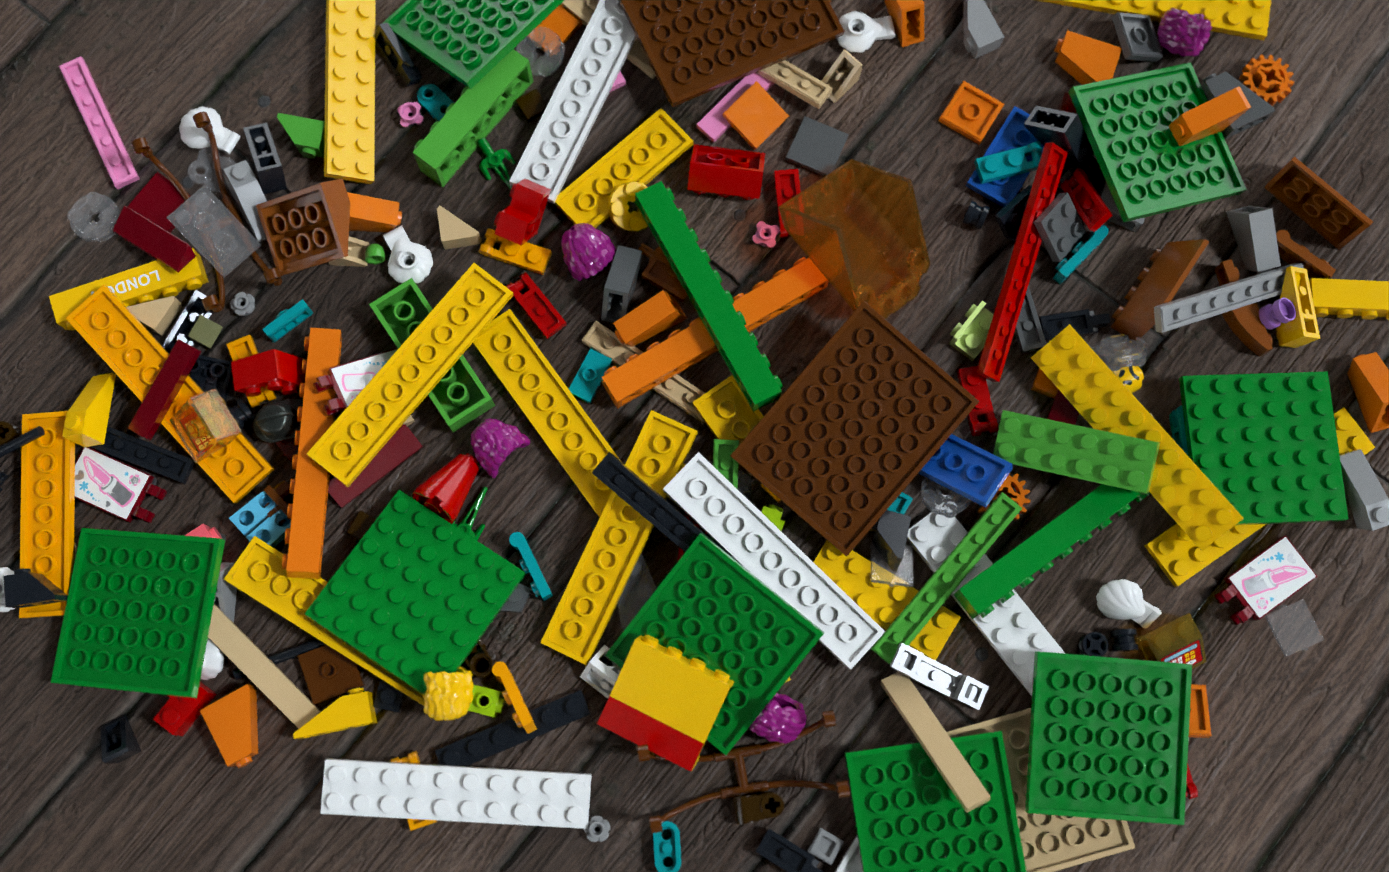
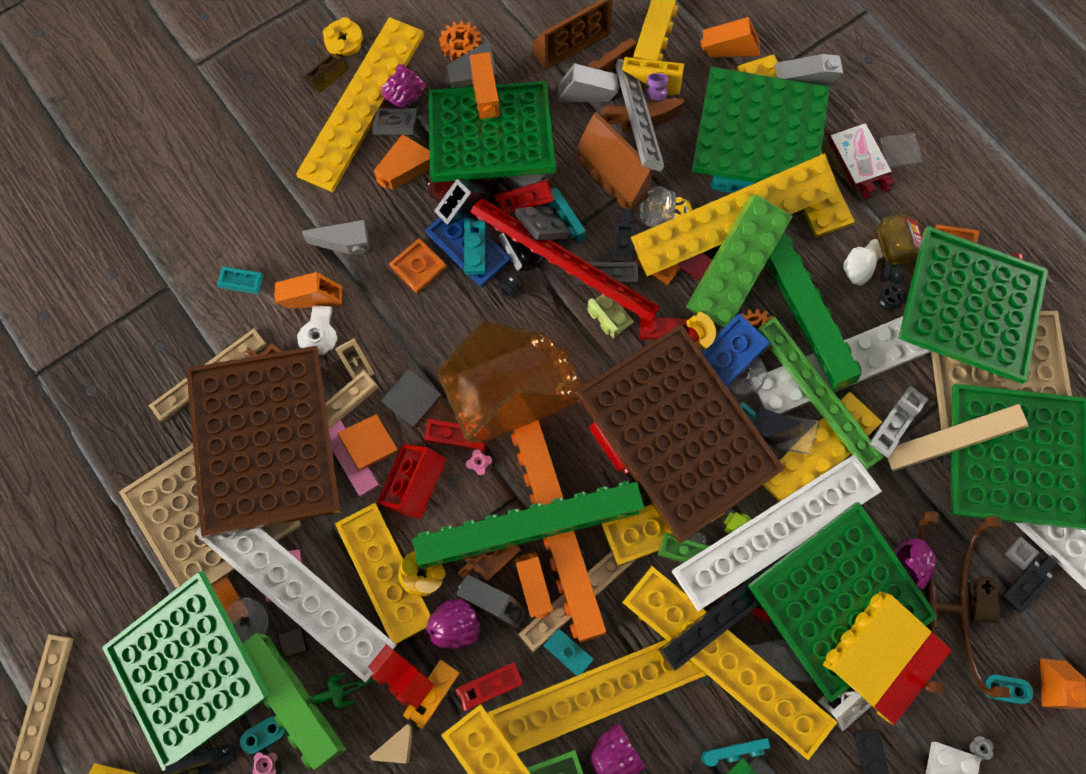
camera: 70 degrees left, 5 degrees down
none -> yellow piece [686,311,716,351]

